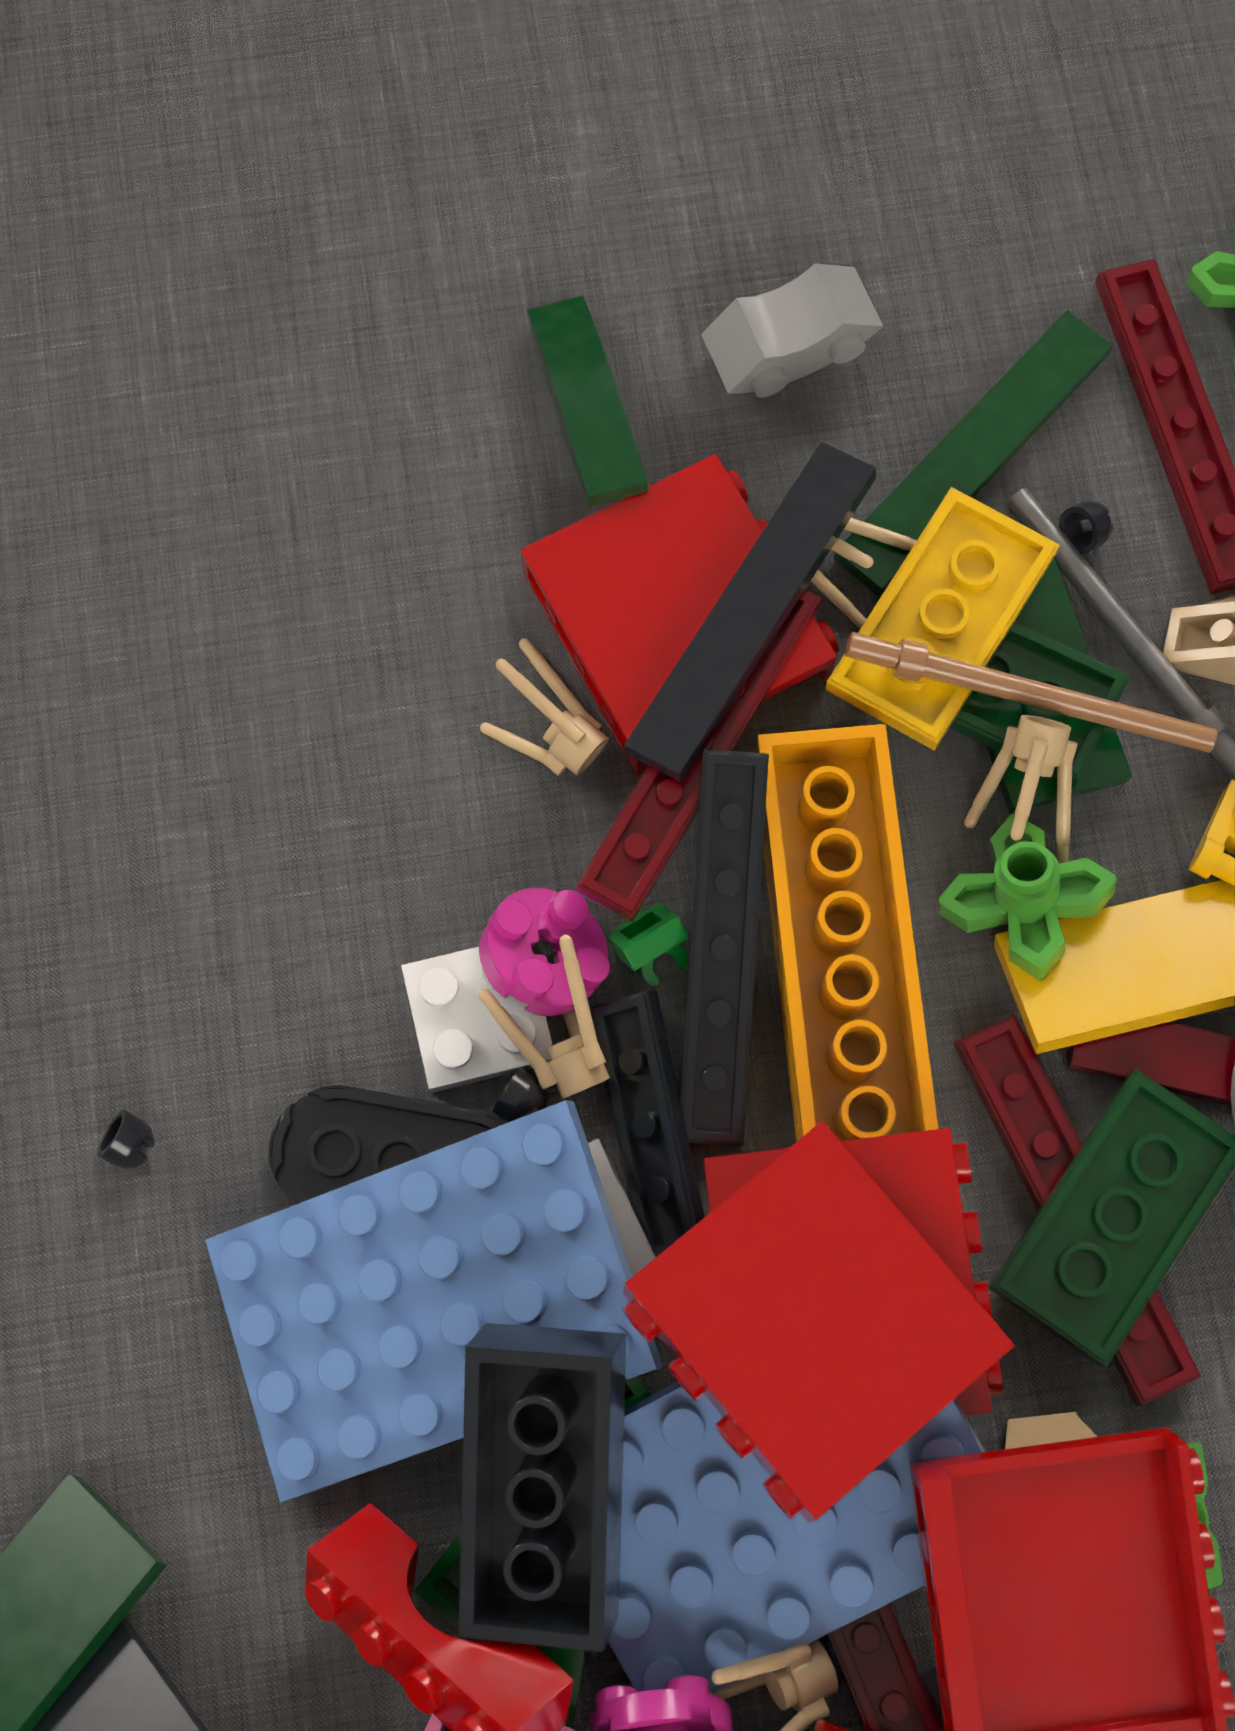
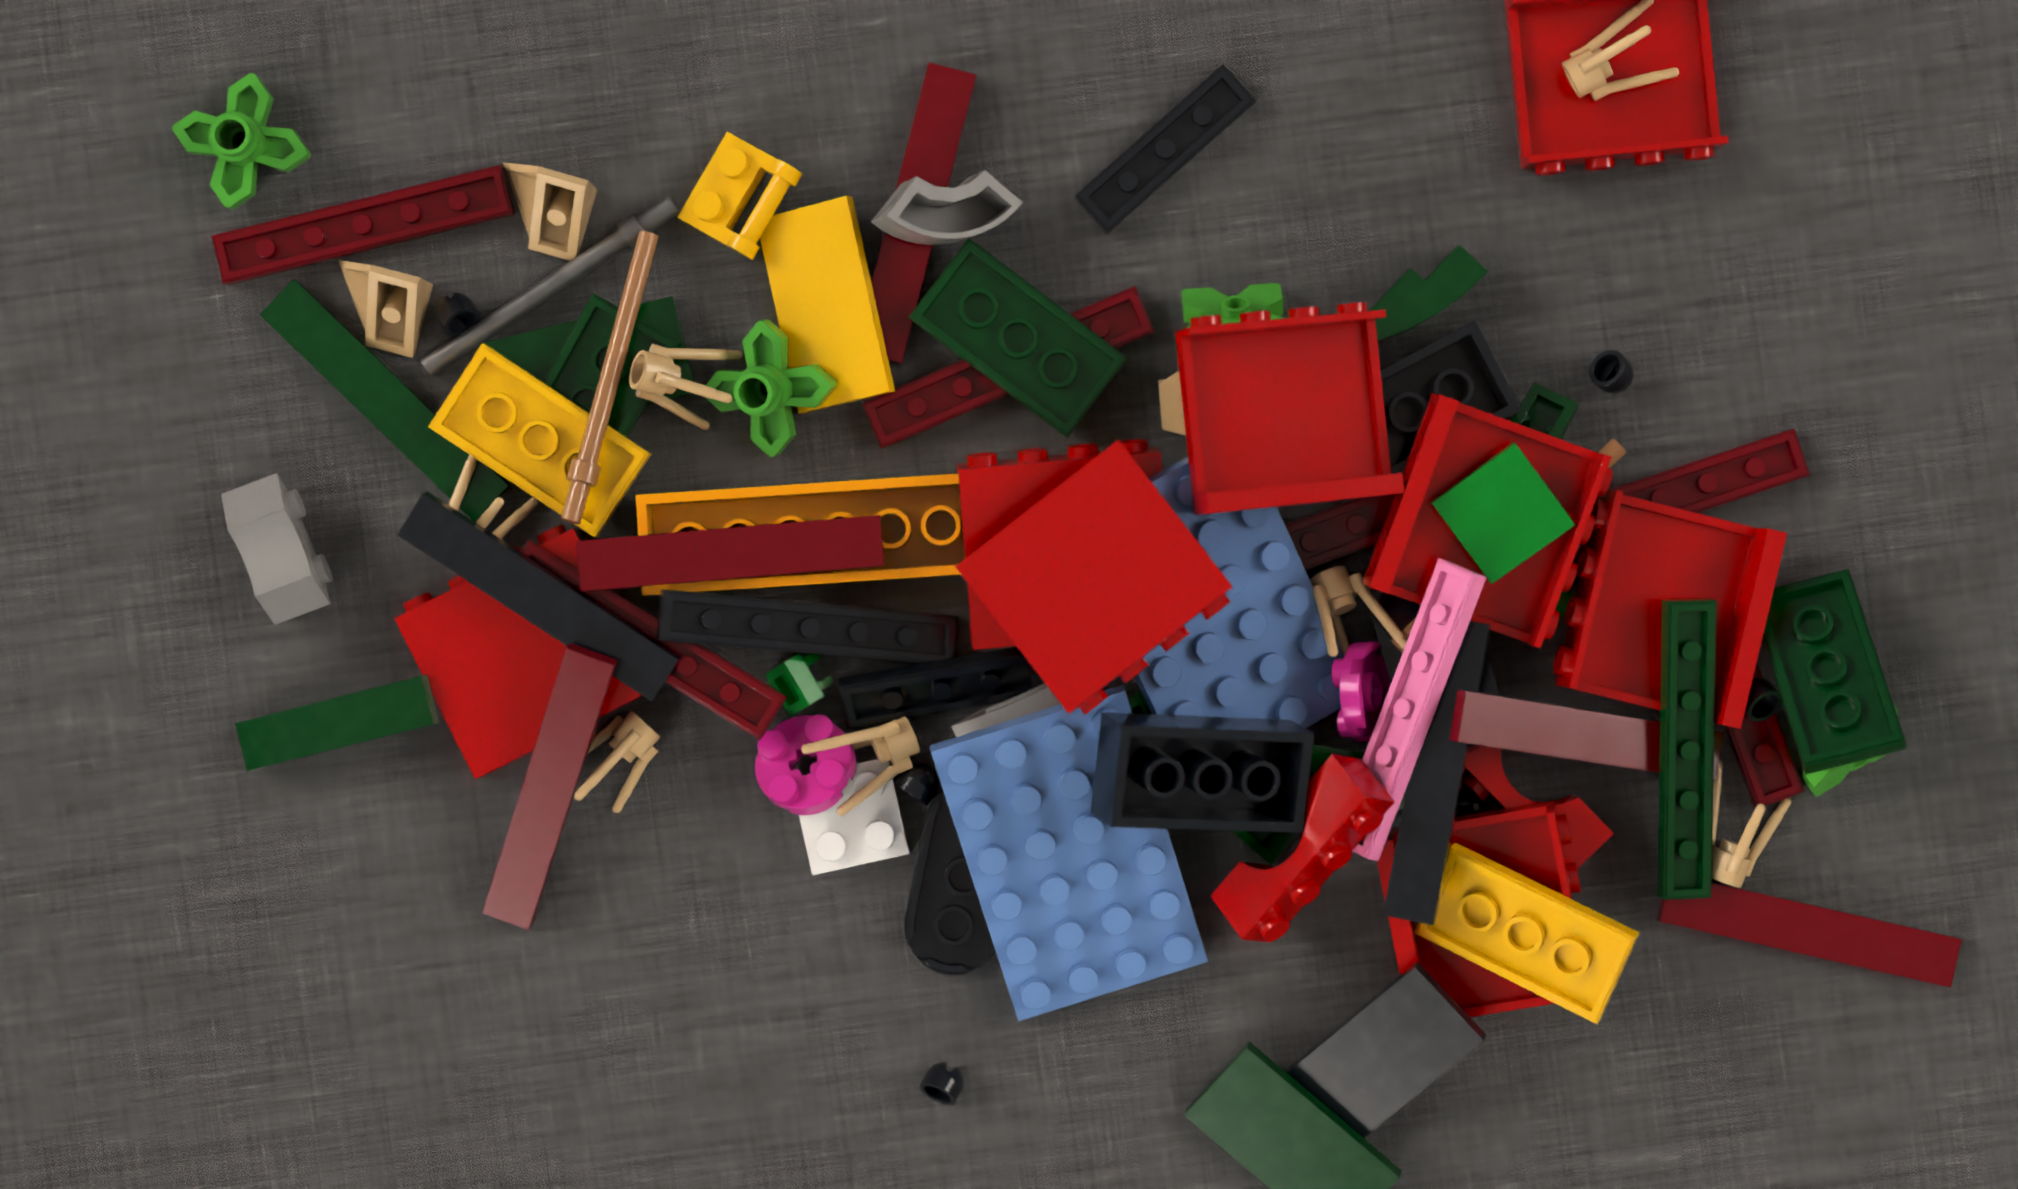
camera: 85 degrees left, 15 degrees up
none -> tan slope [338,260,433,358]
none -> dark red tile [482,643,618,930]
none -> dark red tile [576,515,885,592]

